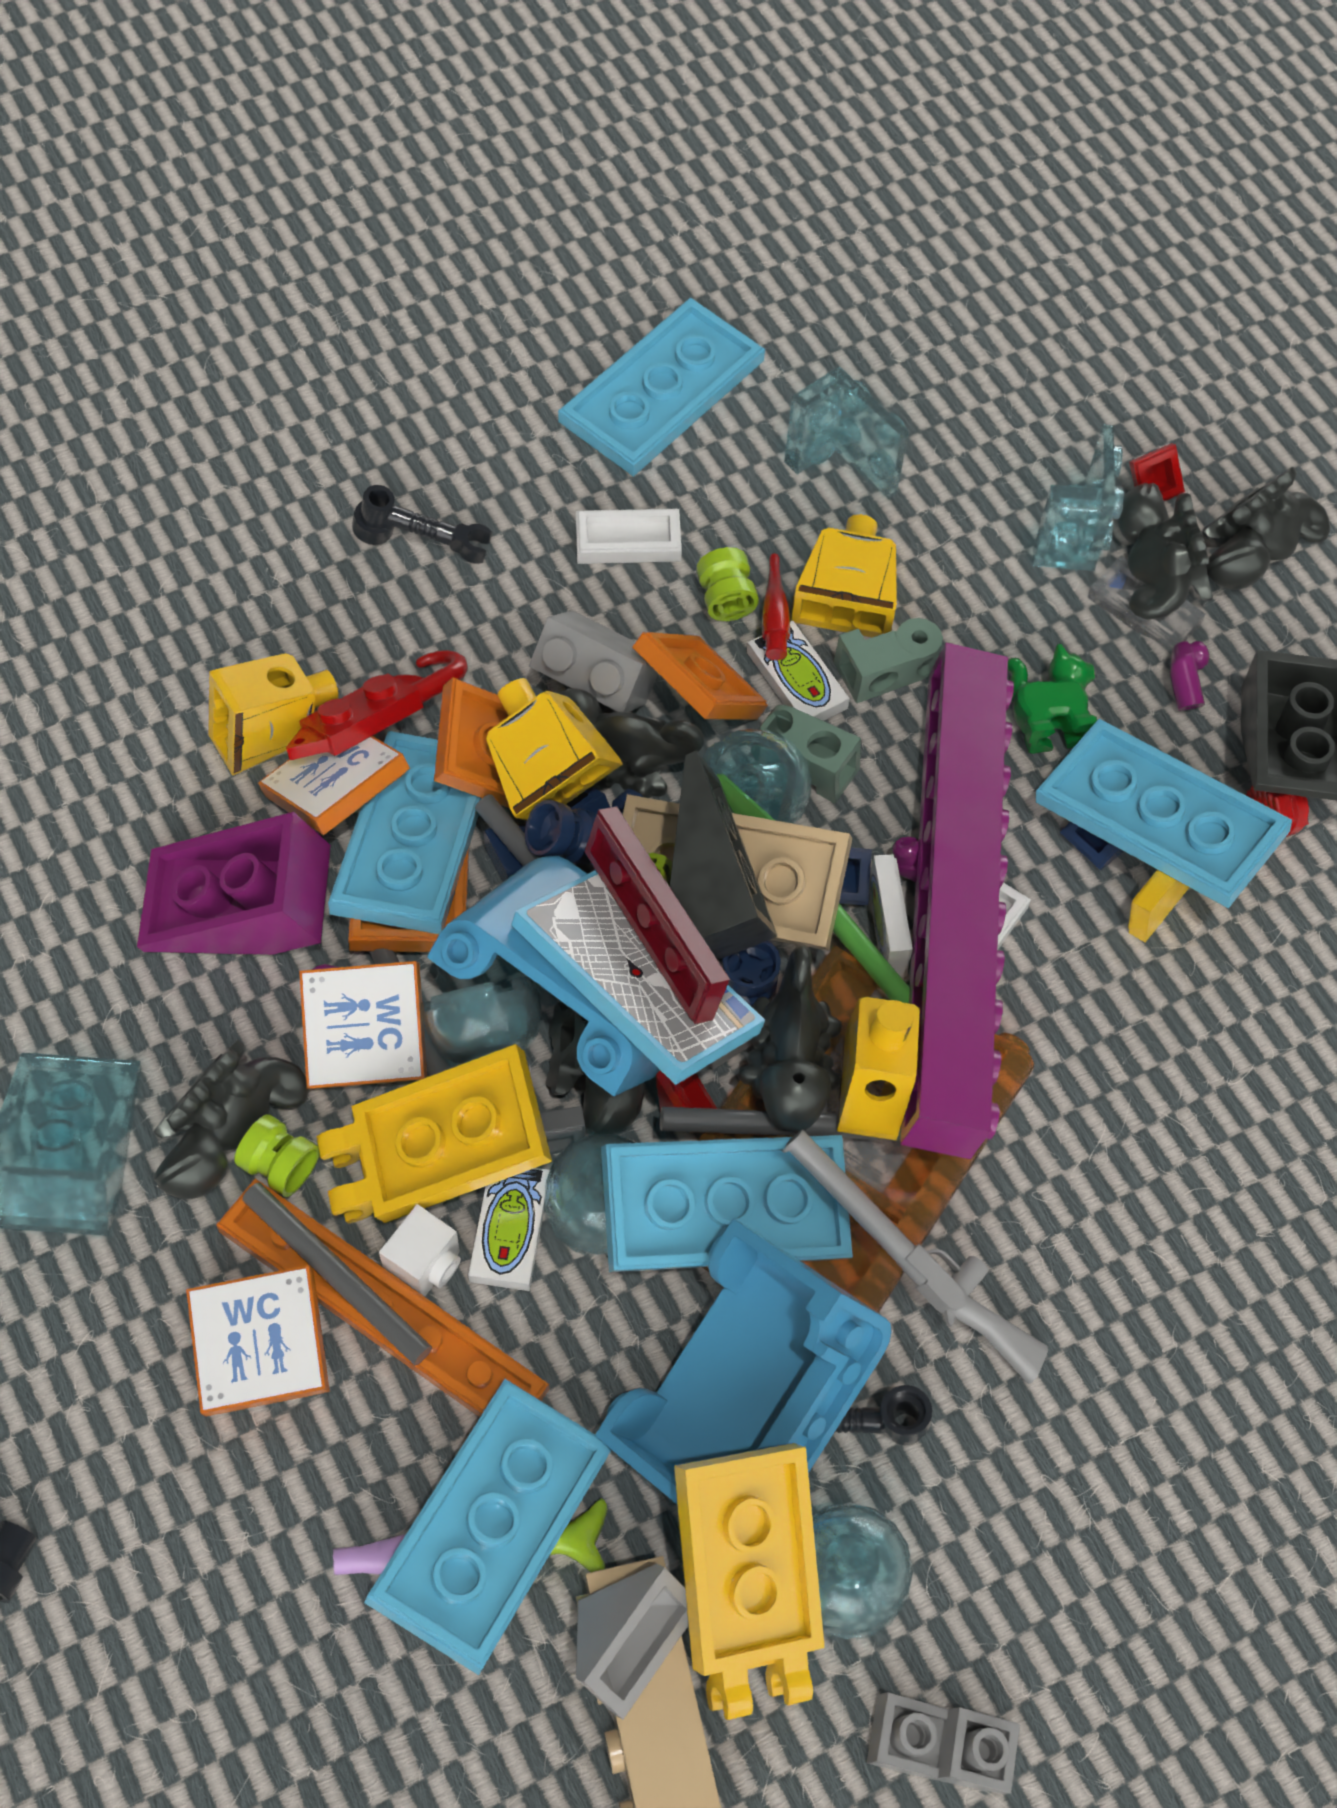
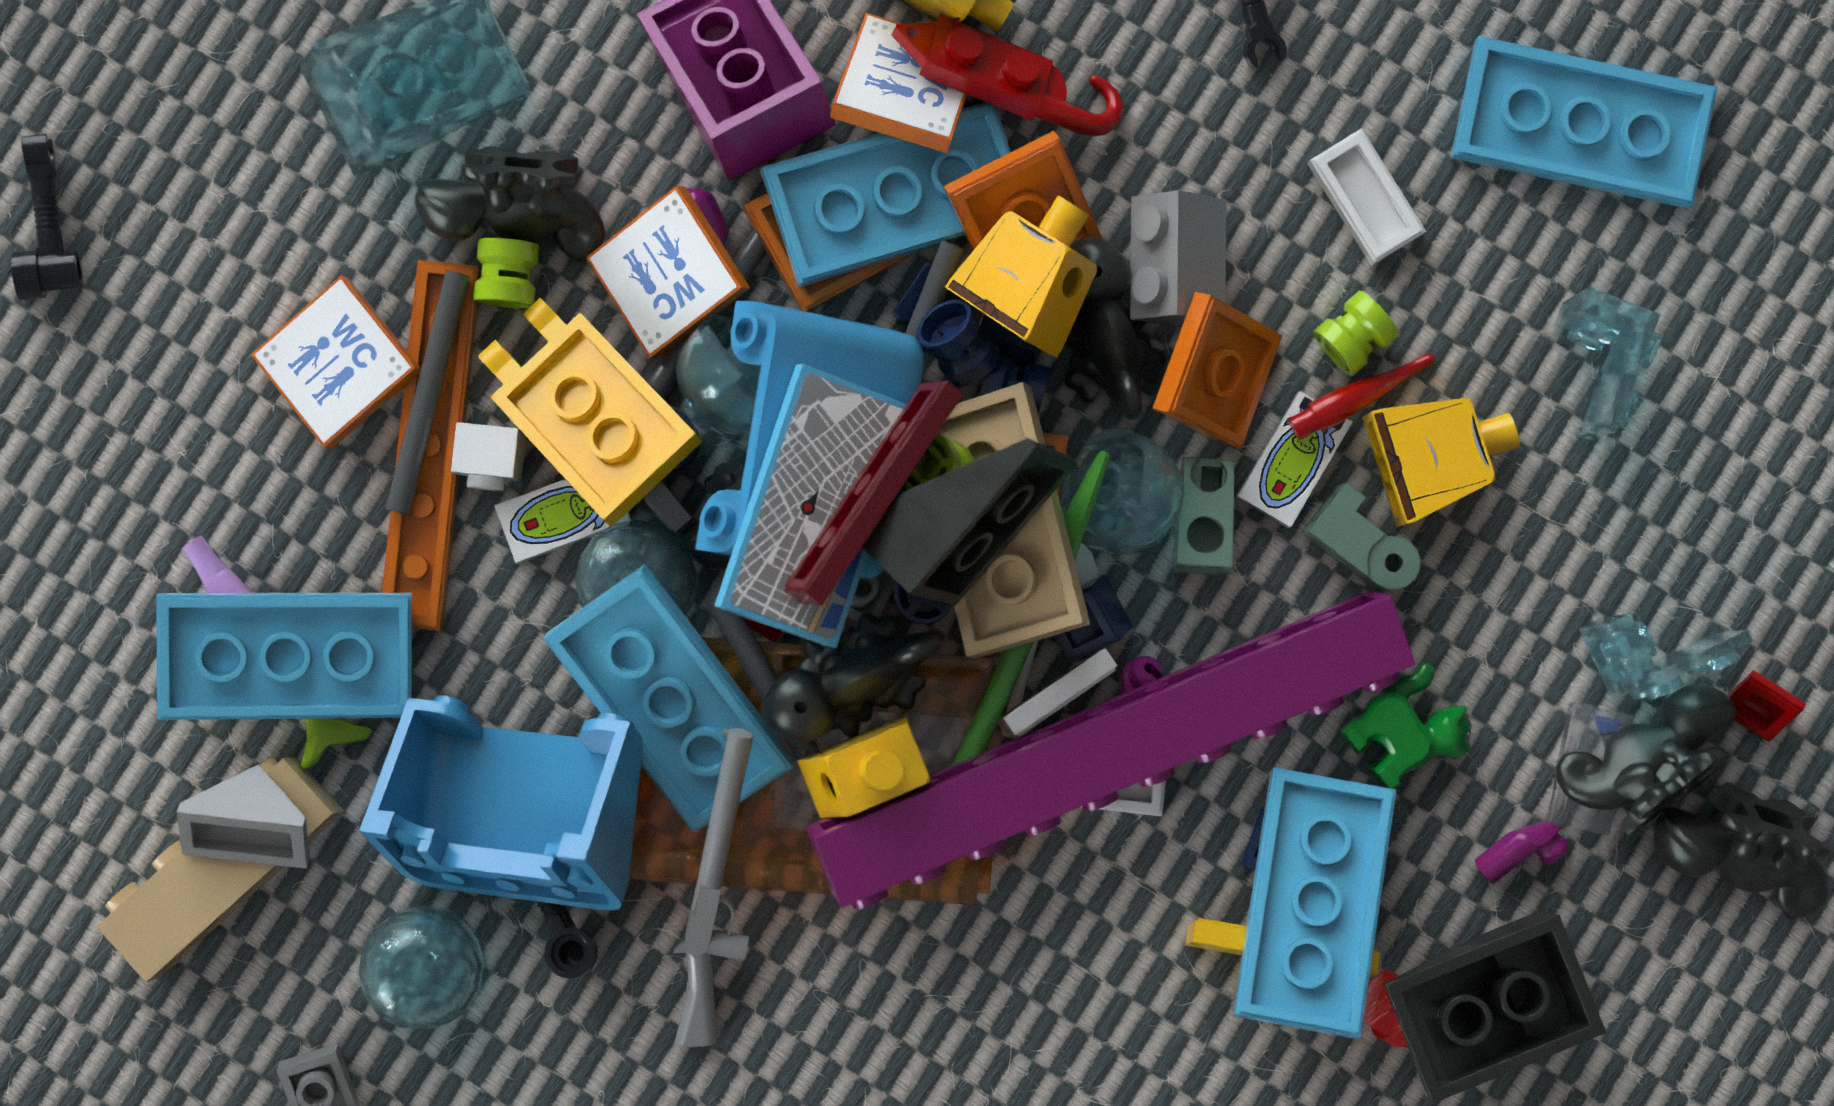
camera: 65 degrees right, 25 degrees up
yellow tile [674,1443,825,1720] -> none

